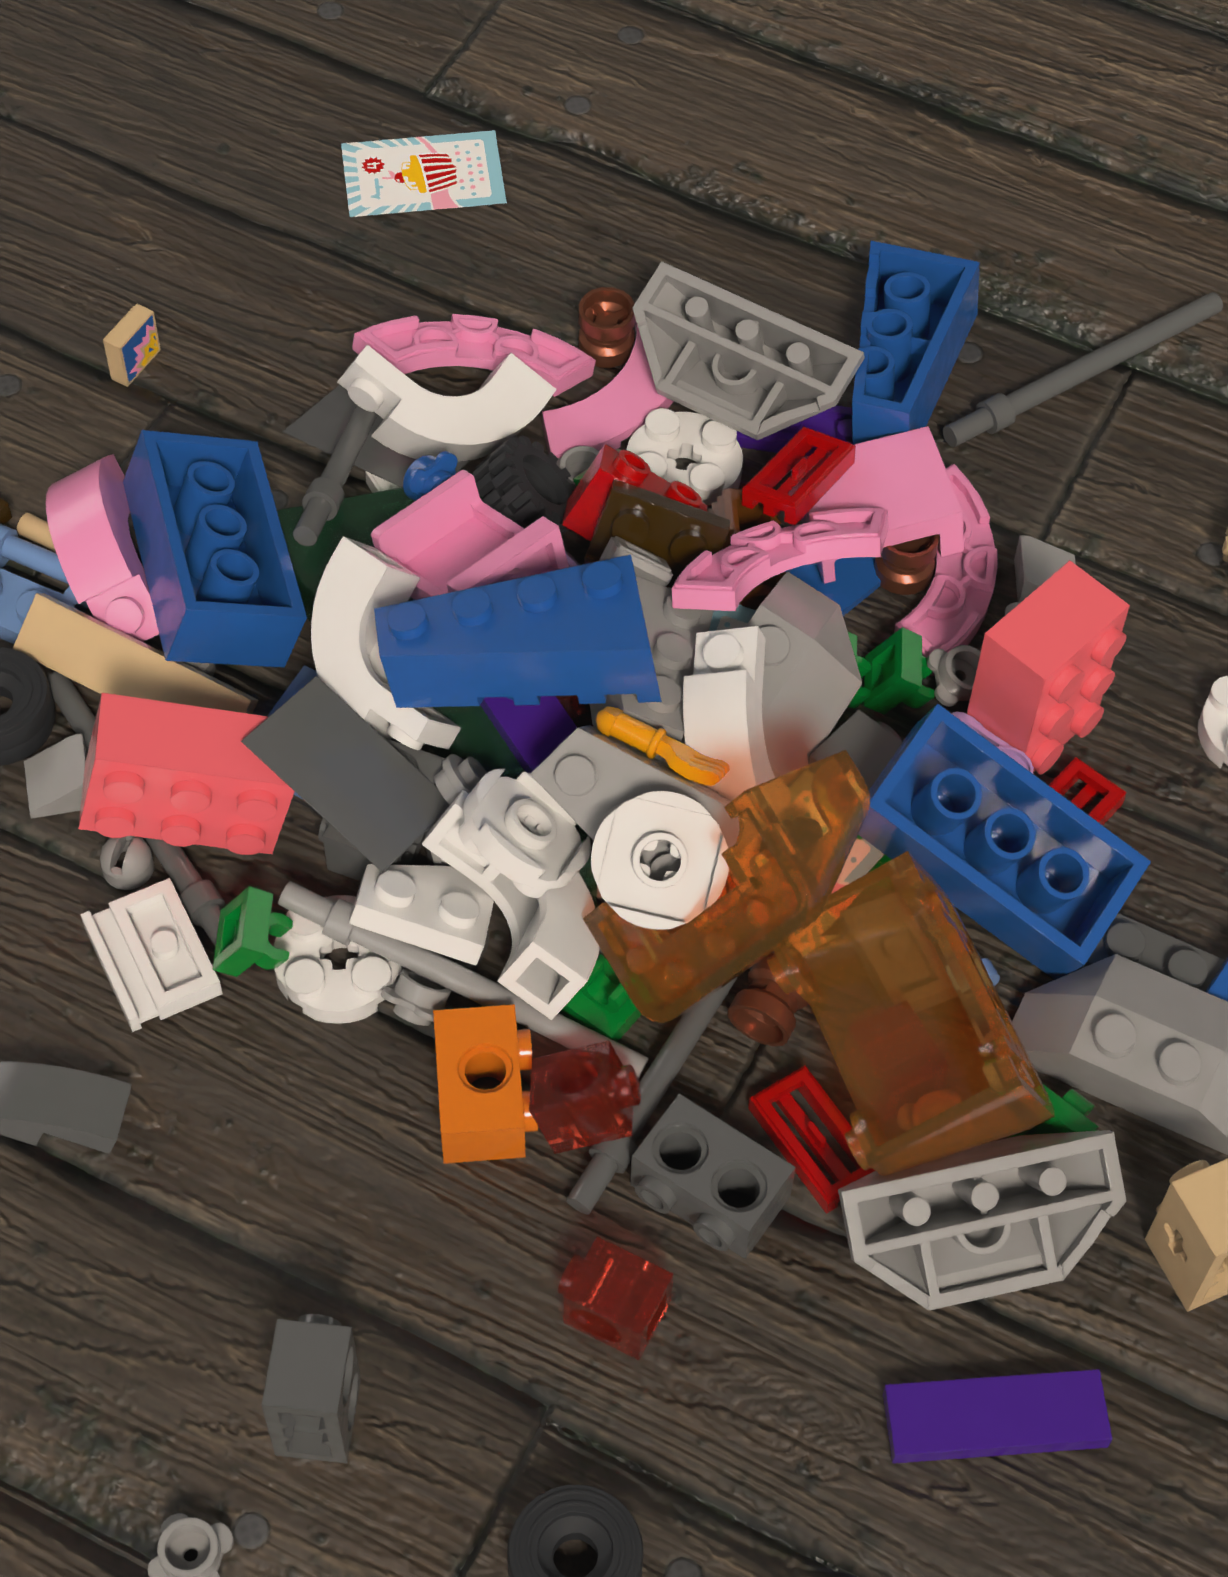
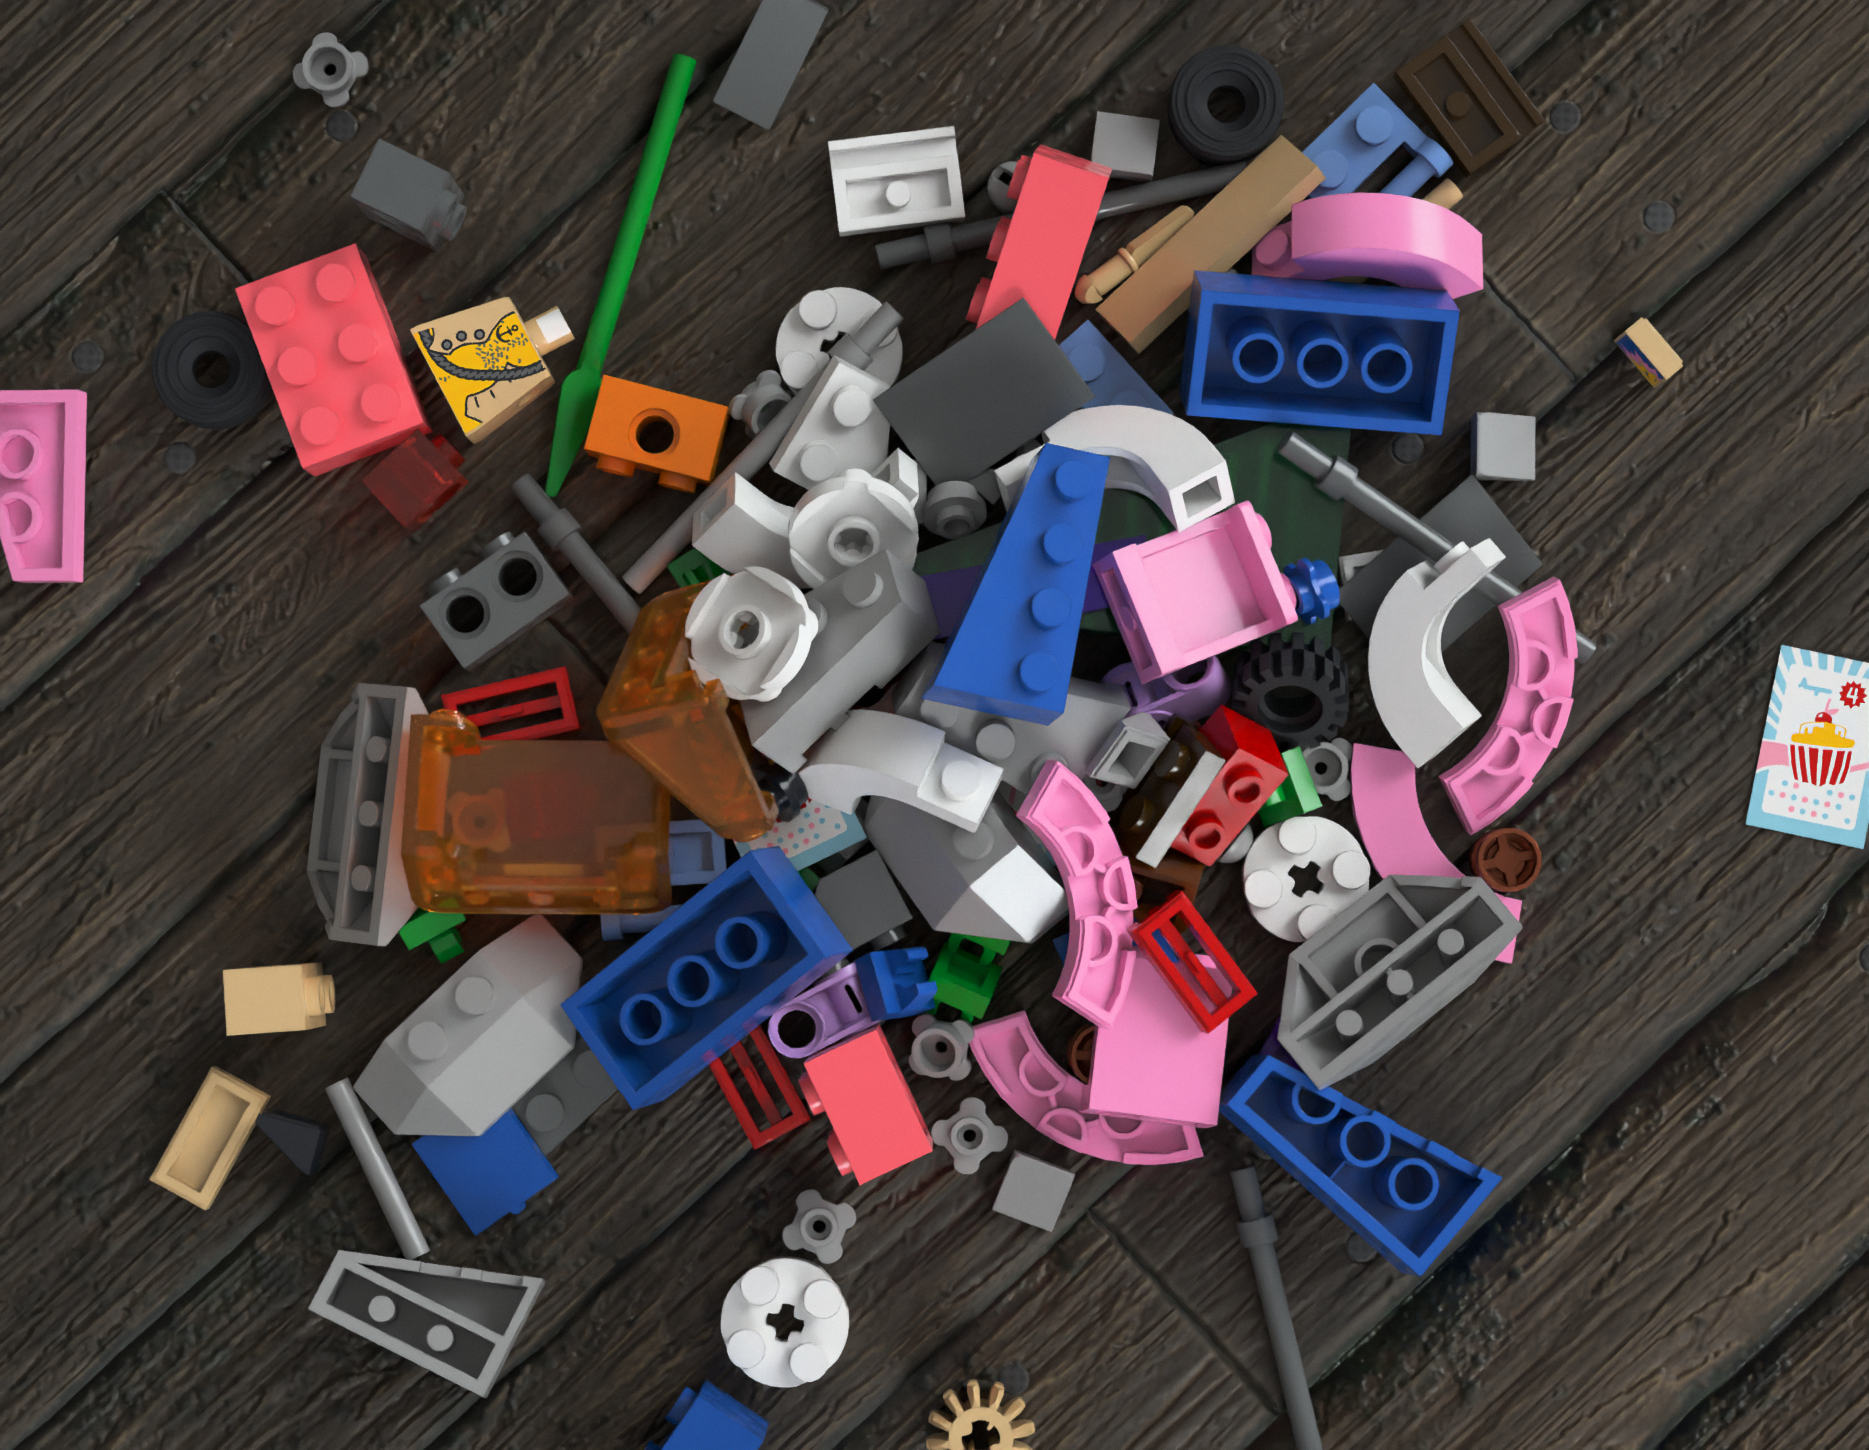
camera: 110 degrees right, 30 degrees up
green tile [213,886,293,977] -> none
clear red brick [529,1040,641,1154] -> none
light orange piece [595,706,730,786] -> none
dark purple tile [883,1369,1112,1464] -> none
none -> coral brick [235,243,433,476]
none -> torso [410,297,575,444]
none -> green piece [545,53,697,497]
none -> light grey plate [782,1189,856,1264]
none -> blue tile [854,947,938,1022]
none -> light grey slope [1470,412,1535,481]

